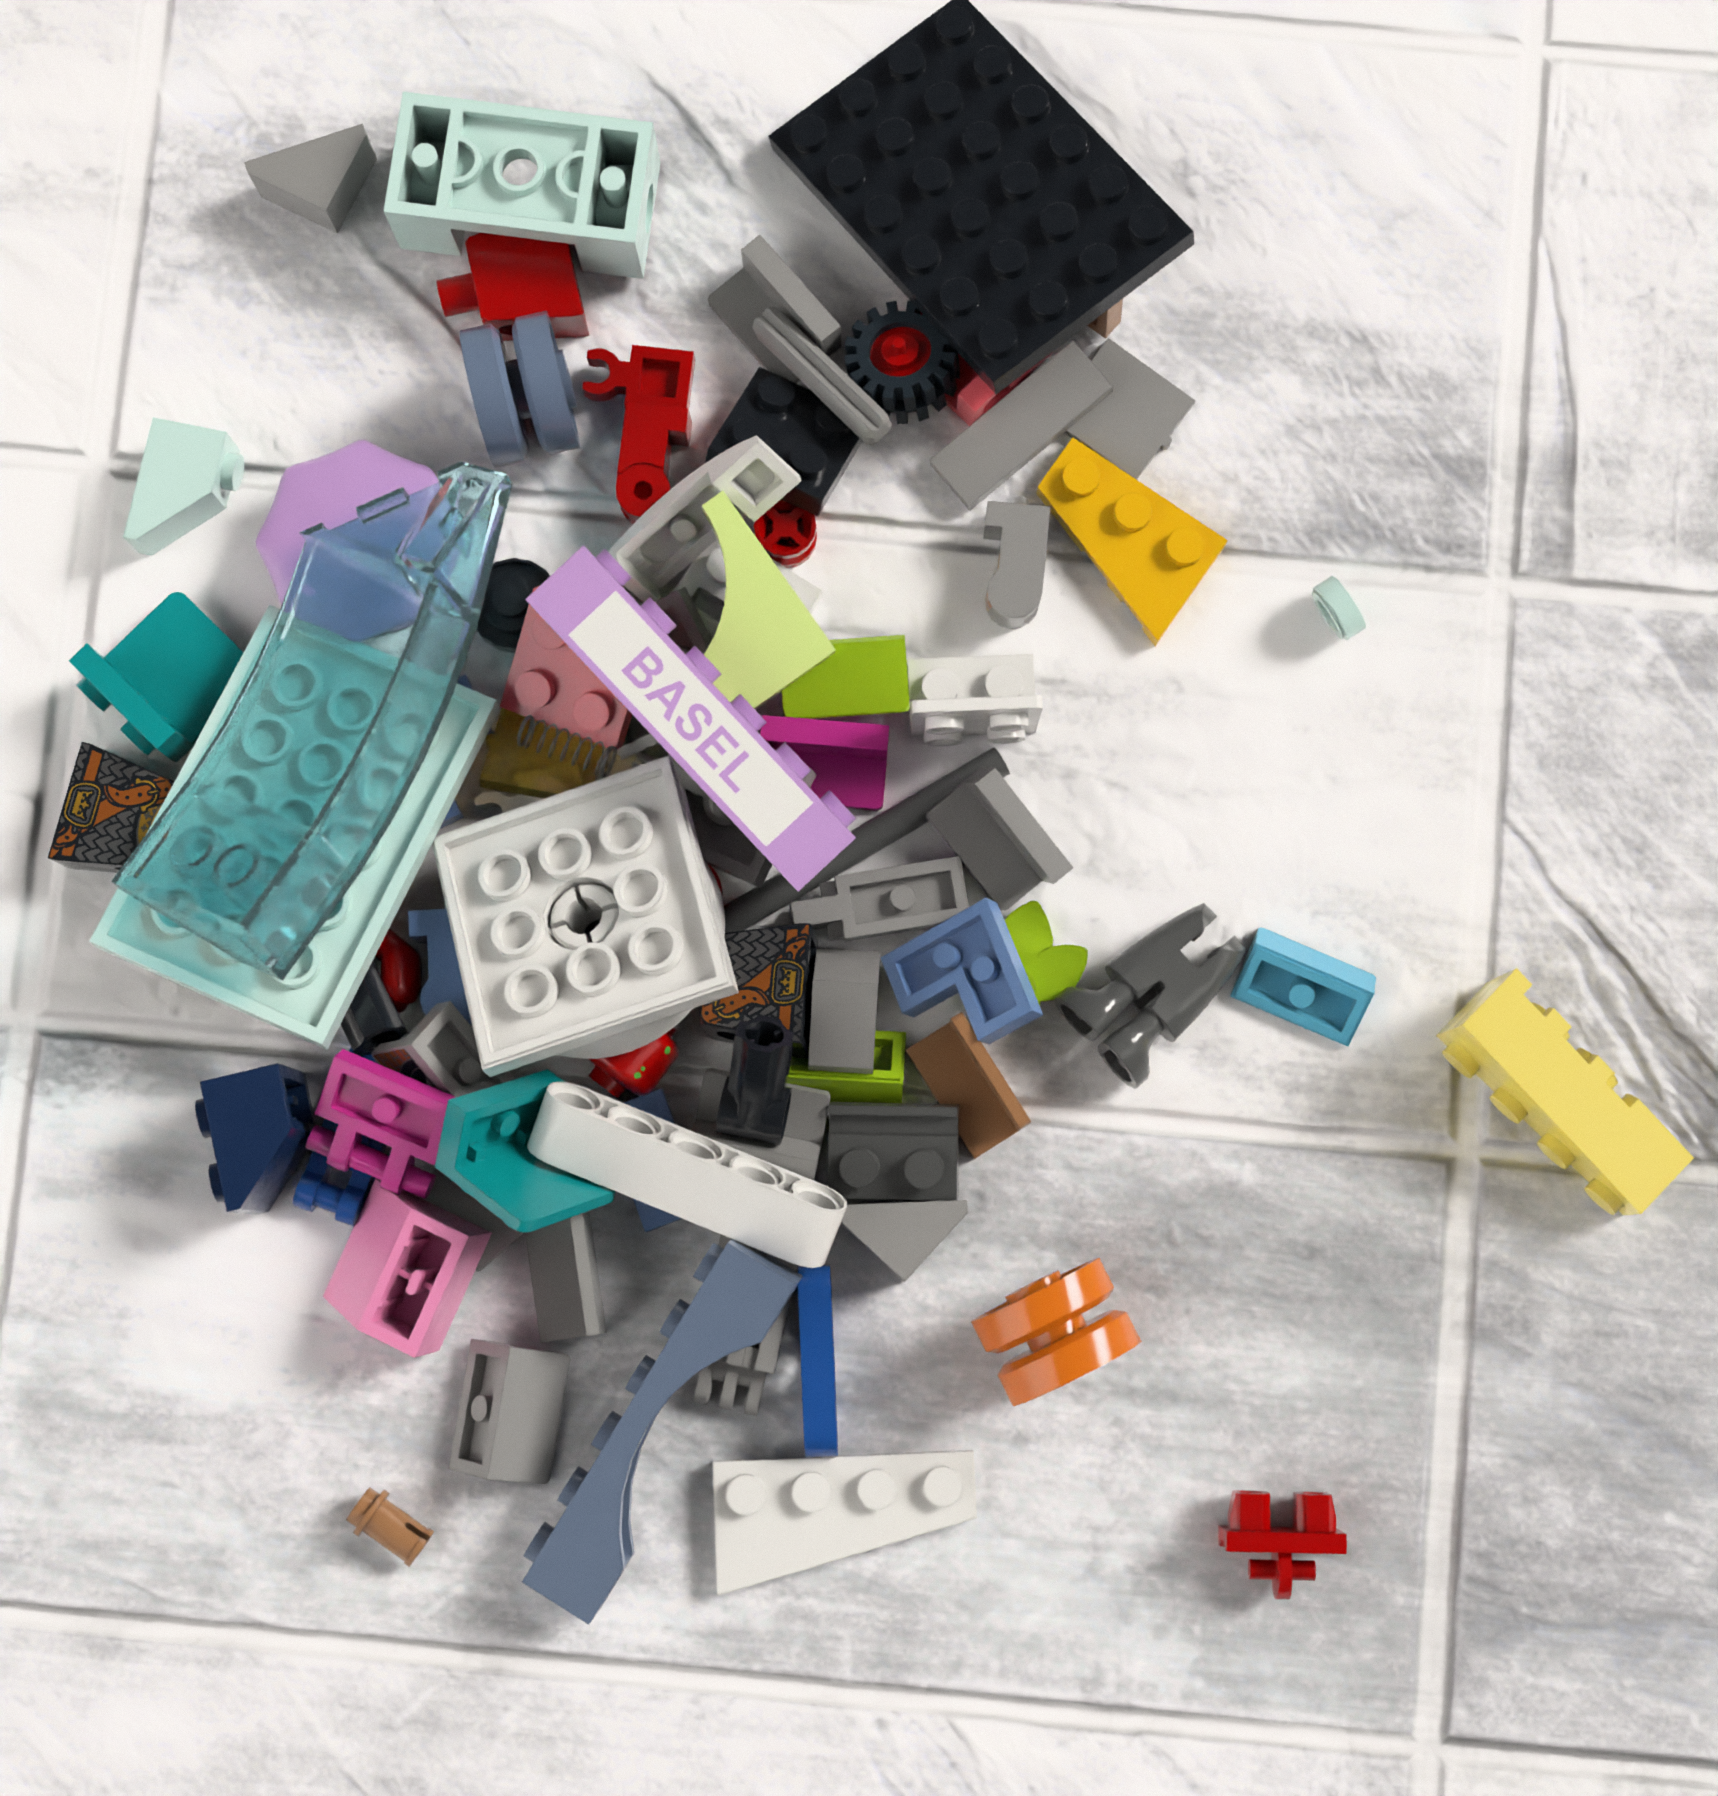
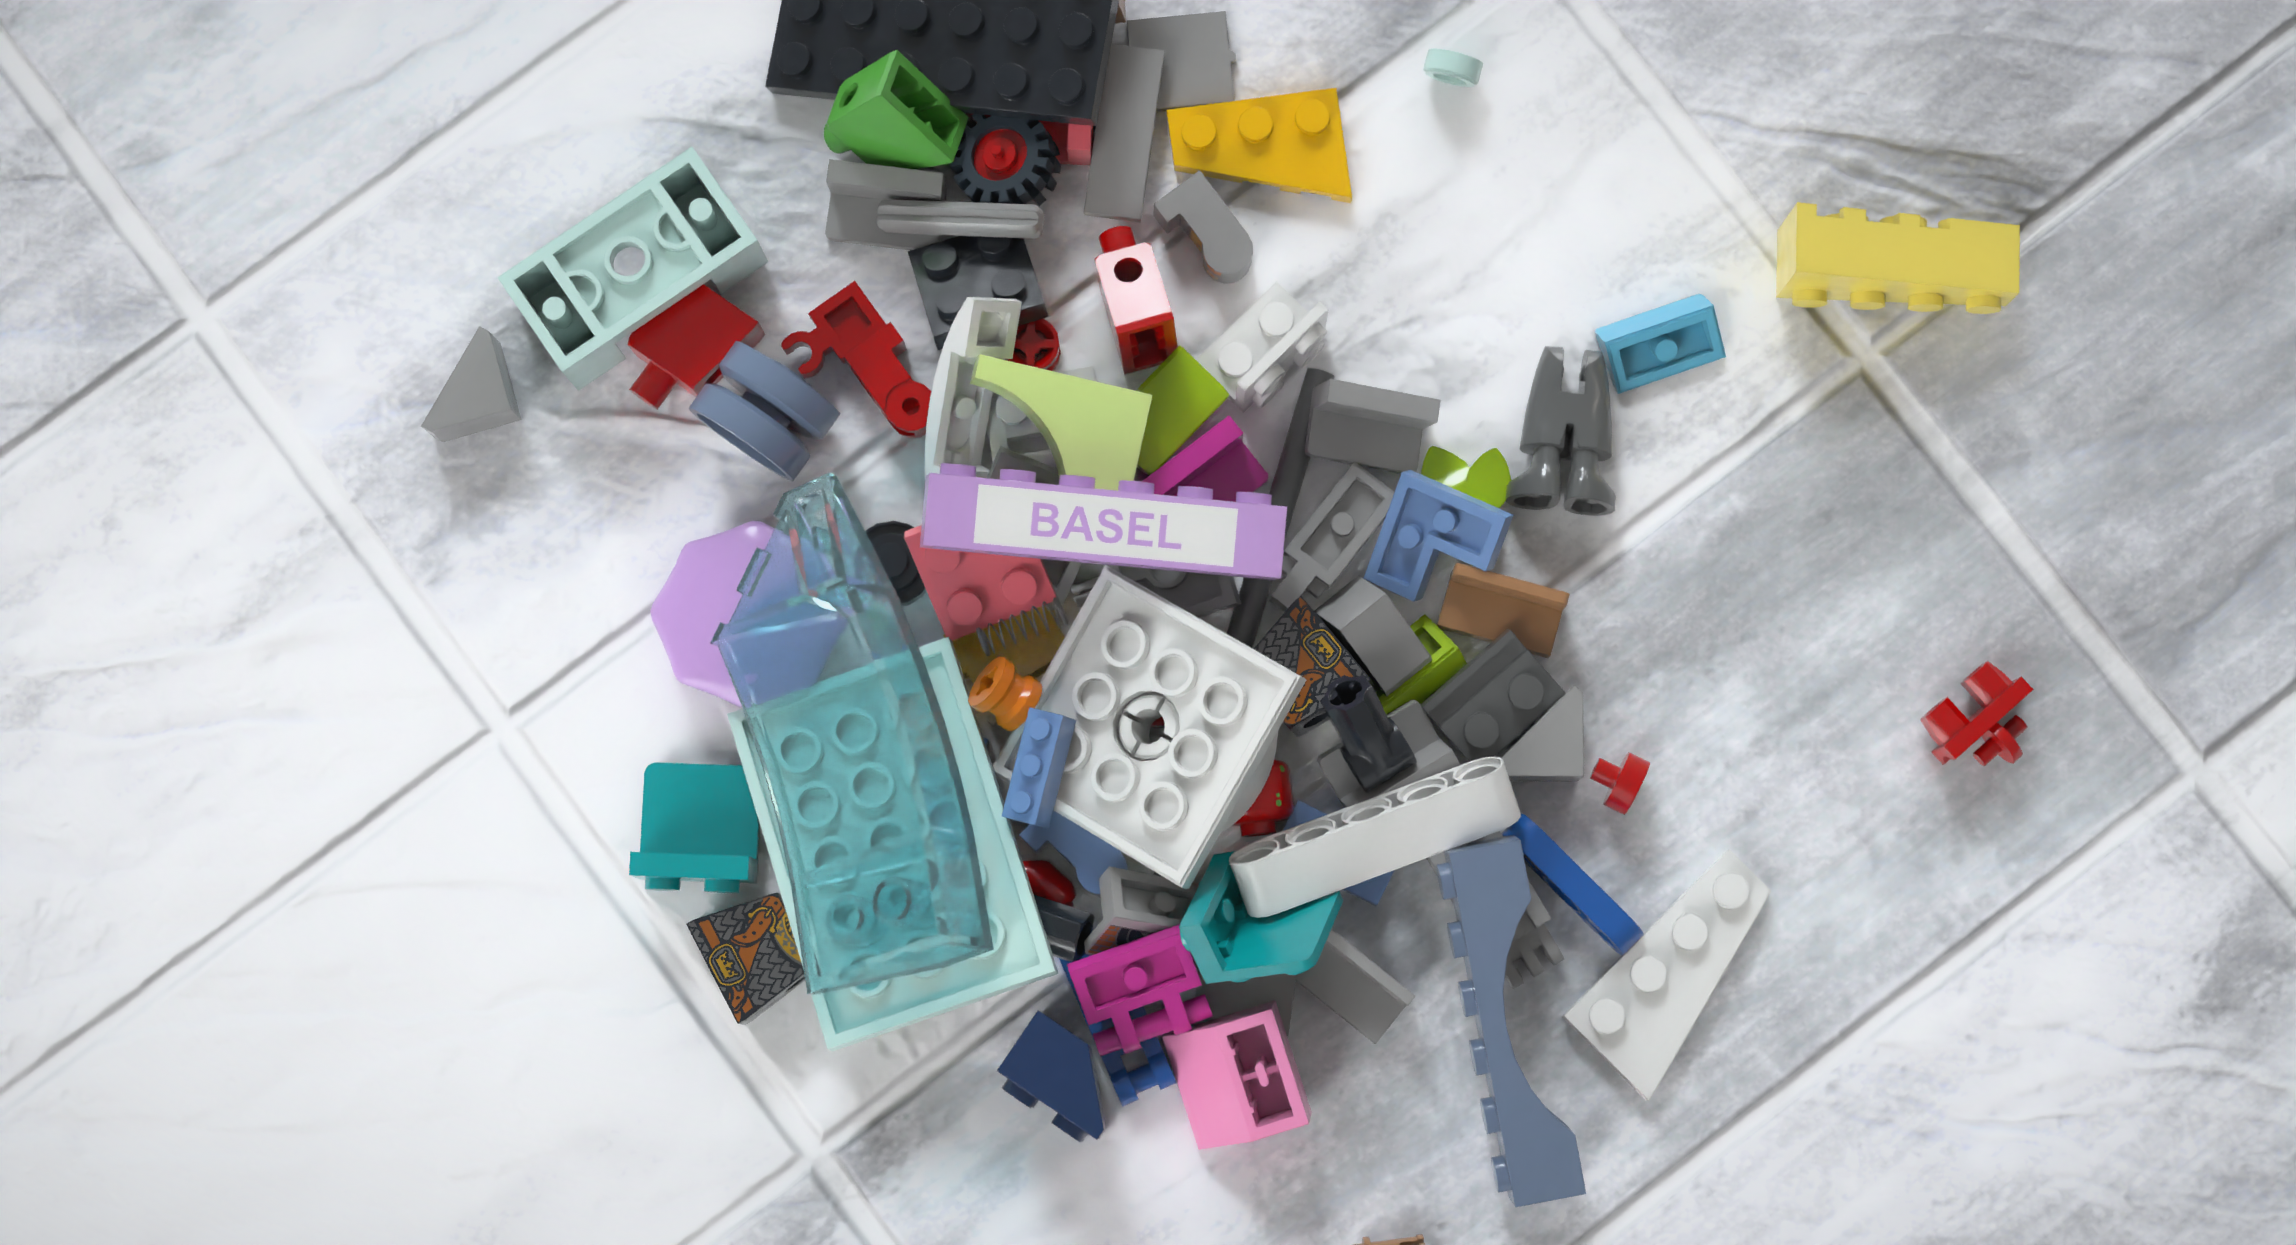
camera: 40 degrees left, 0 degrees up
light aqua slope [123,417,244,556] -> none
light grey panel [448,1339,570,1484] -> none
orange wheel [971,1258,1141,1406] -> none
none -> bright green torso [824,50,969,169]
none -> orange wheel [968,656,1043,731]
none -> medium blue piece [1002,707,1076,829]
none -> torso [1094,226,1178,375]
none -> red tile [1589,752,1650,815]

